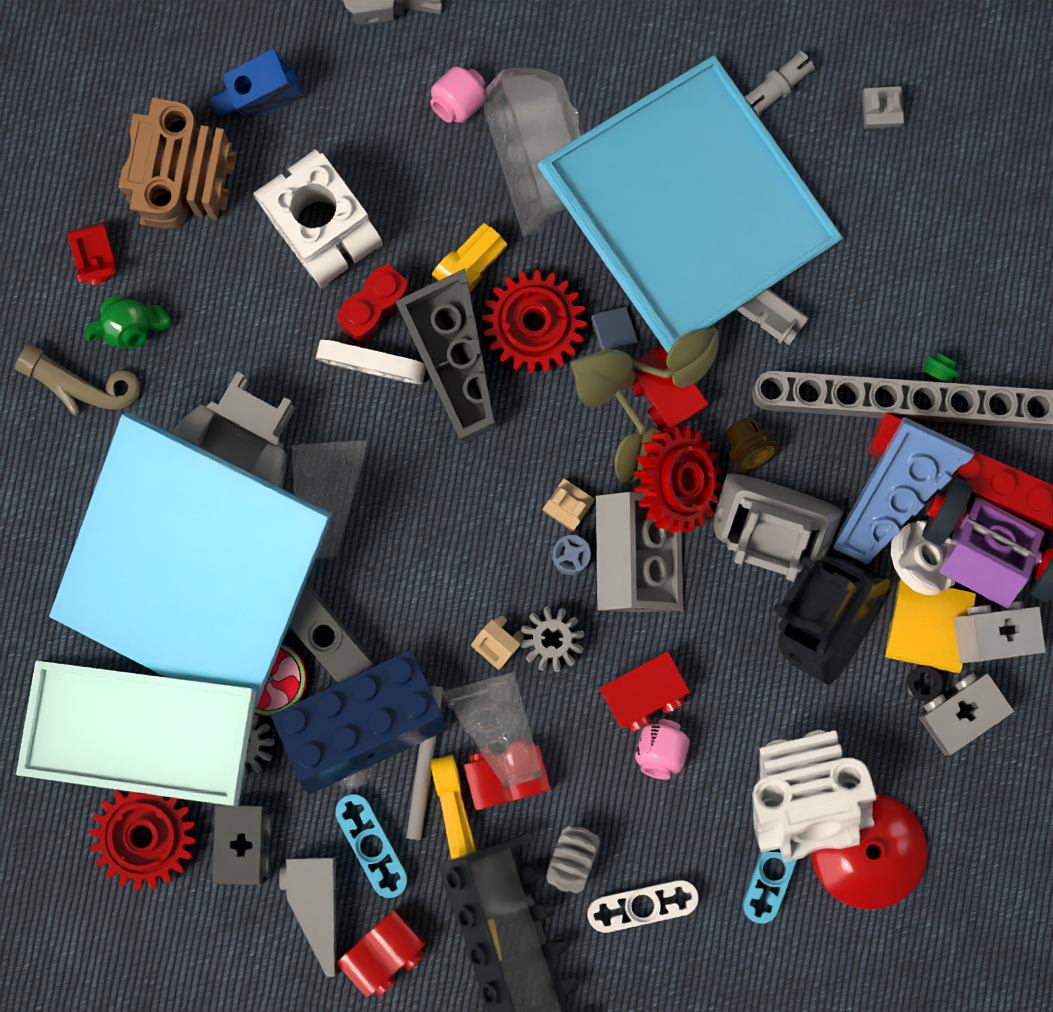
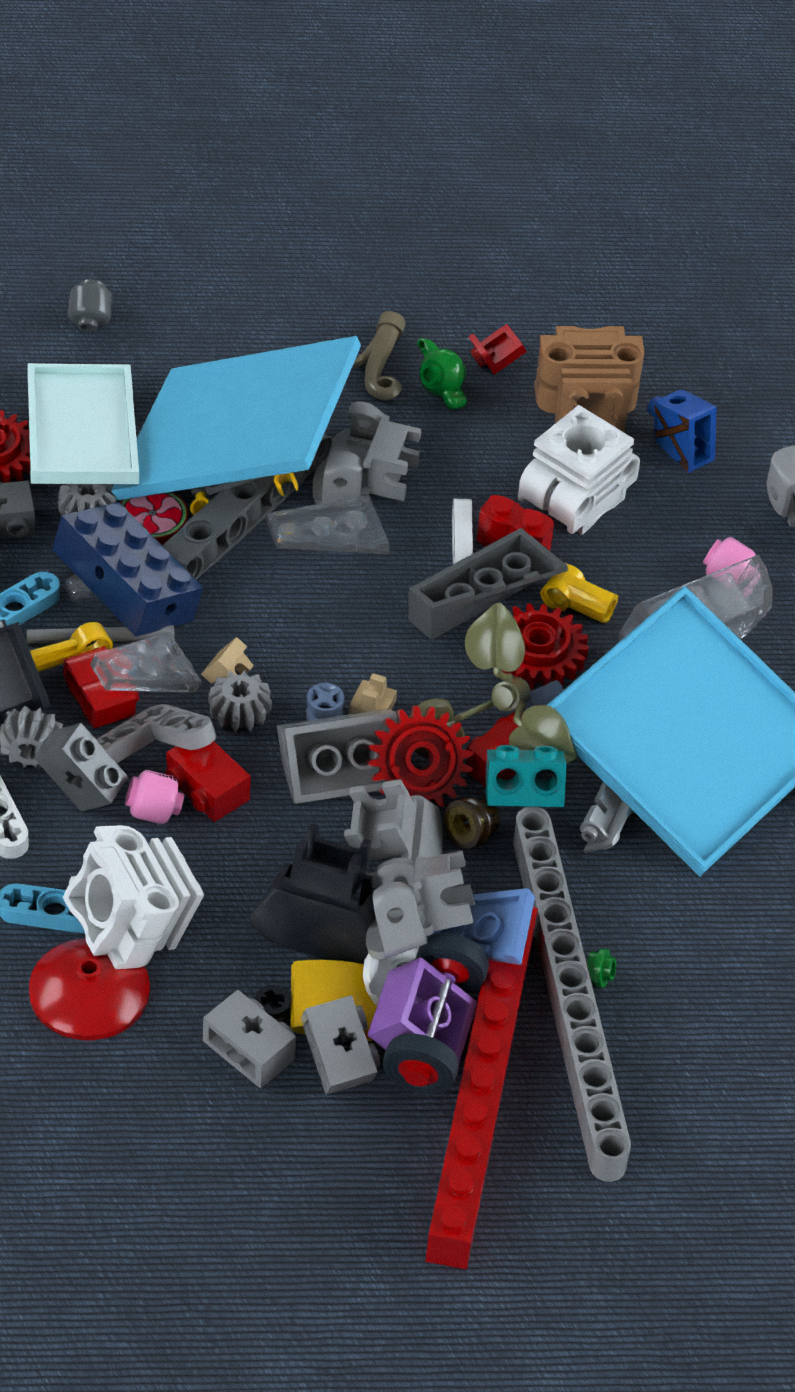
camera: 75 degrees right, 35 degrees down
none -> dark grey brick [33,723,128,812]
none -> light grey beam [96,704,217,763]
none -> light grey piece [366,851,475,960]
none -> teal brick [485,745,566,807]

